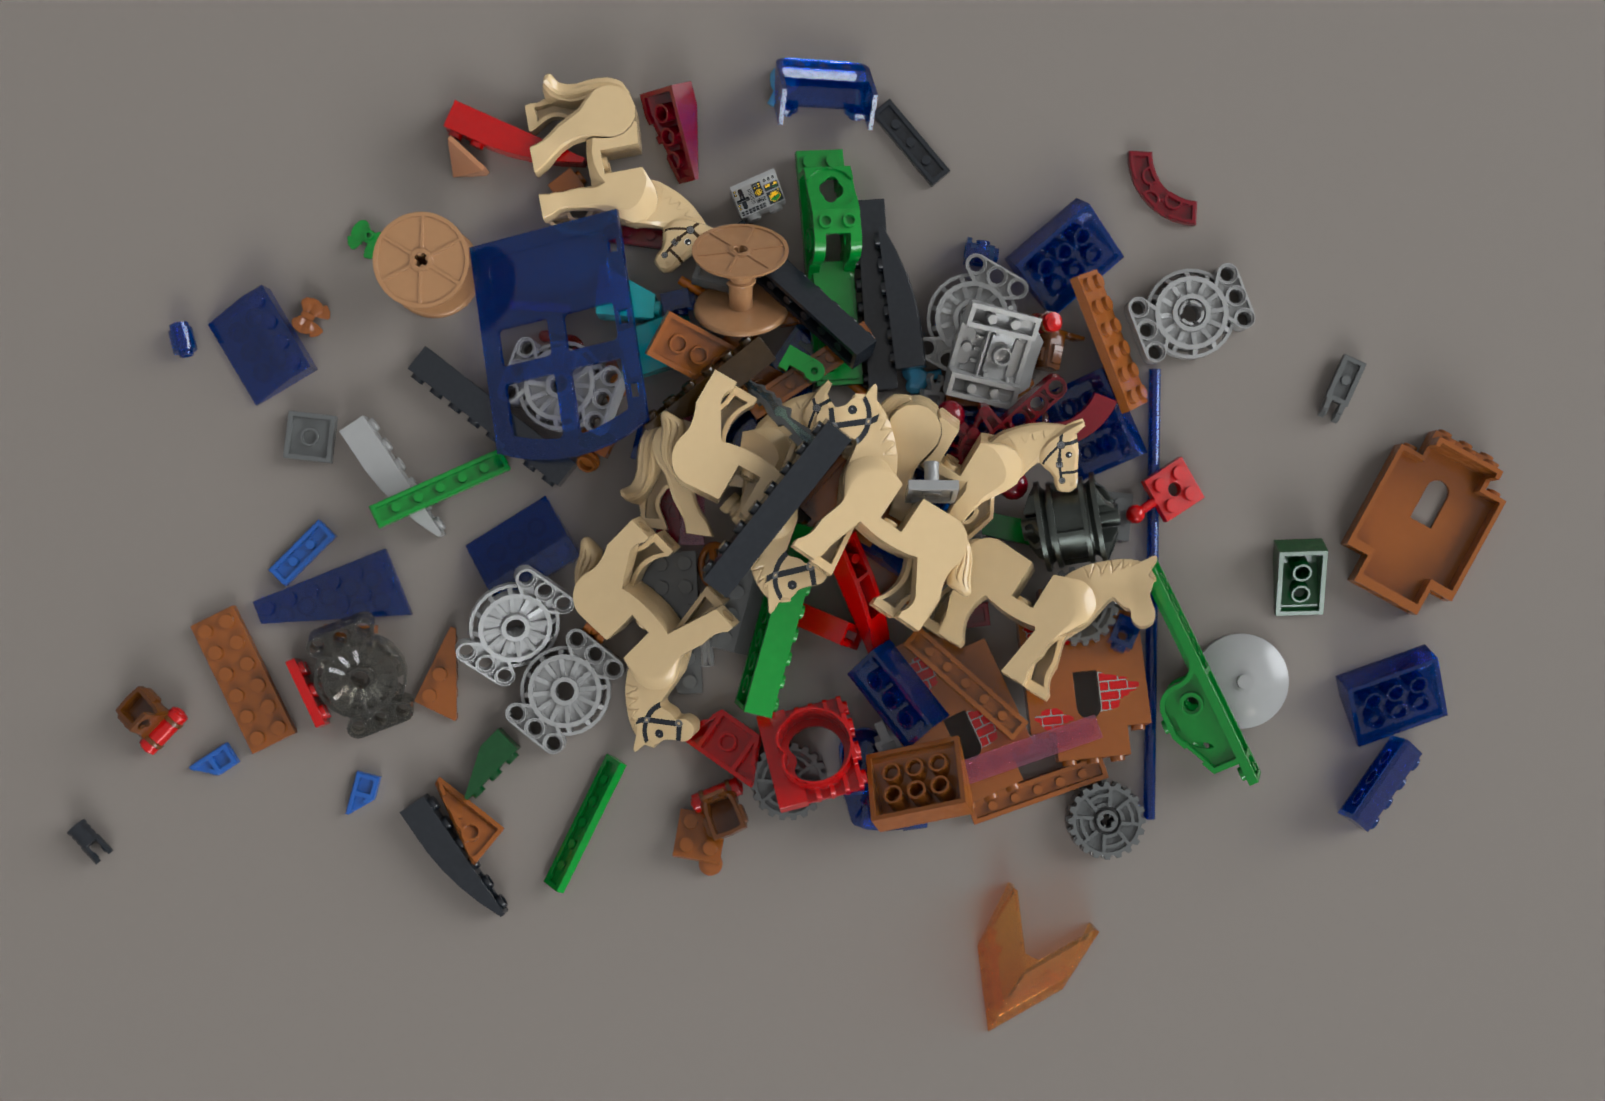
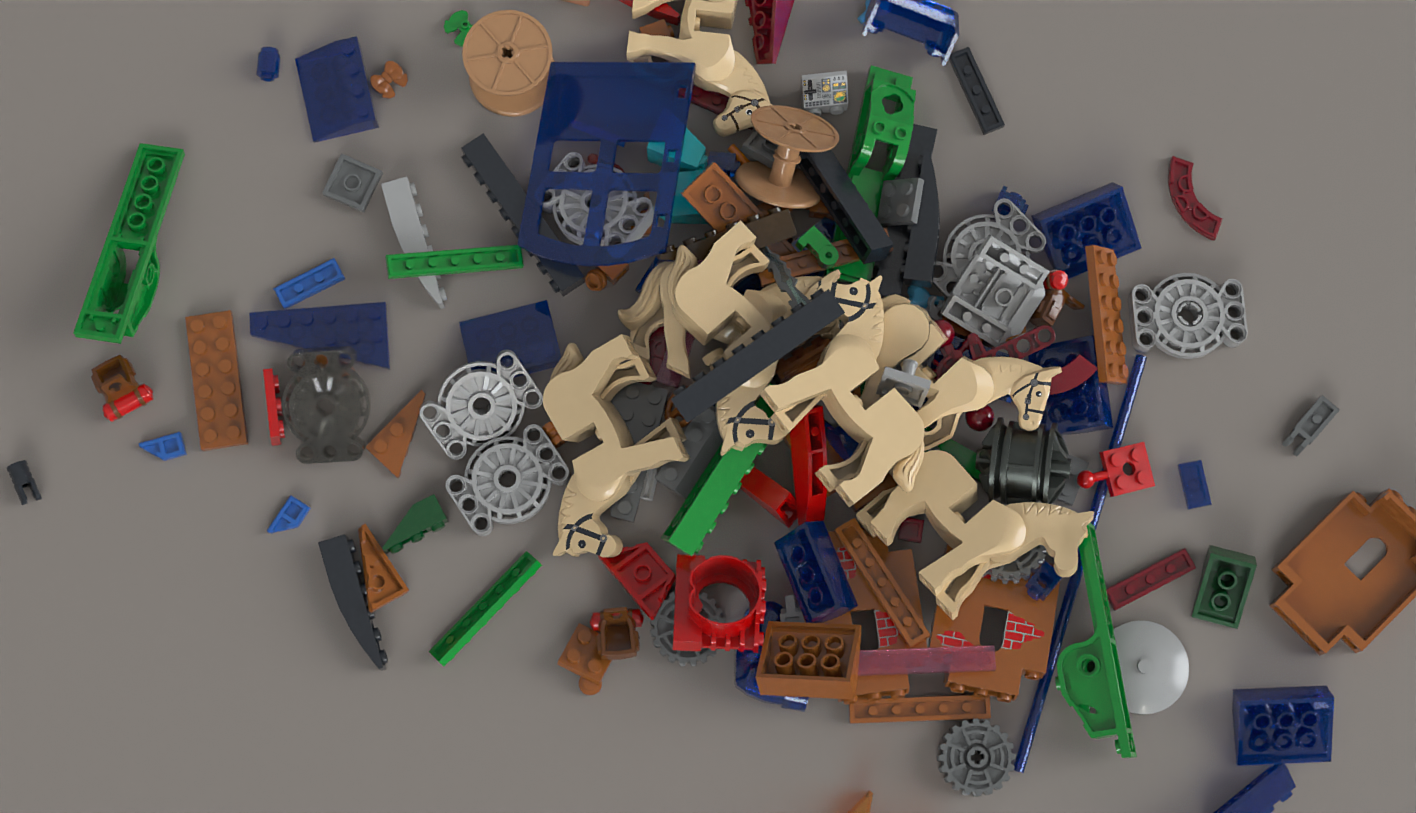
camera: 15 degrees right, 10 degrees down
none -> green piece [73,143,185,344]
none -> dark grey plate [877,177,924,227]
none -> dark red tile [1106,548,1196,611]
none -> clear blue plate [1177,460,1212,510]

